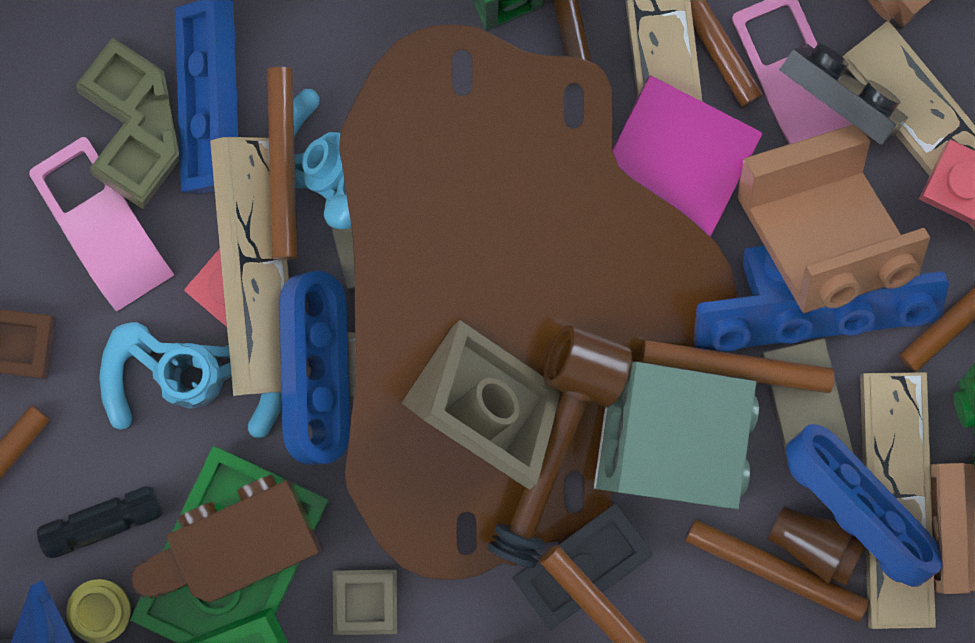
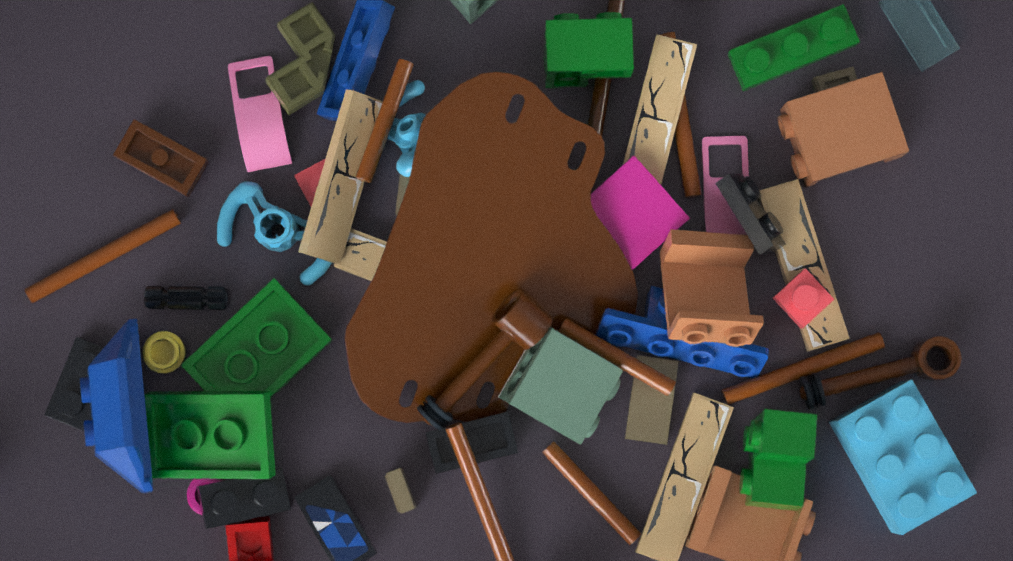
camera: 20 degrees right, 0 degrees up
reddish brown hinge [130,475,323,602] -> none
blue plate [279,271,350,465] -> none
dark tan tile [333,569,398,635] -> none
dark tan slope [401,320,561,490] -> none
reddish brown cone [768,506,865,585] -> none
blue plate [786,424,943,587] -> none

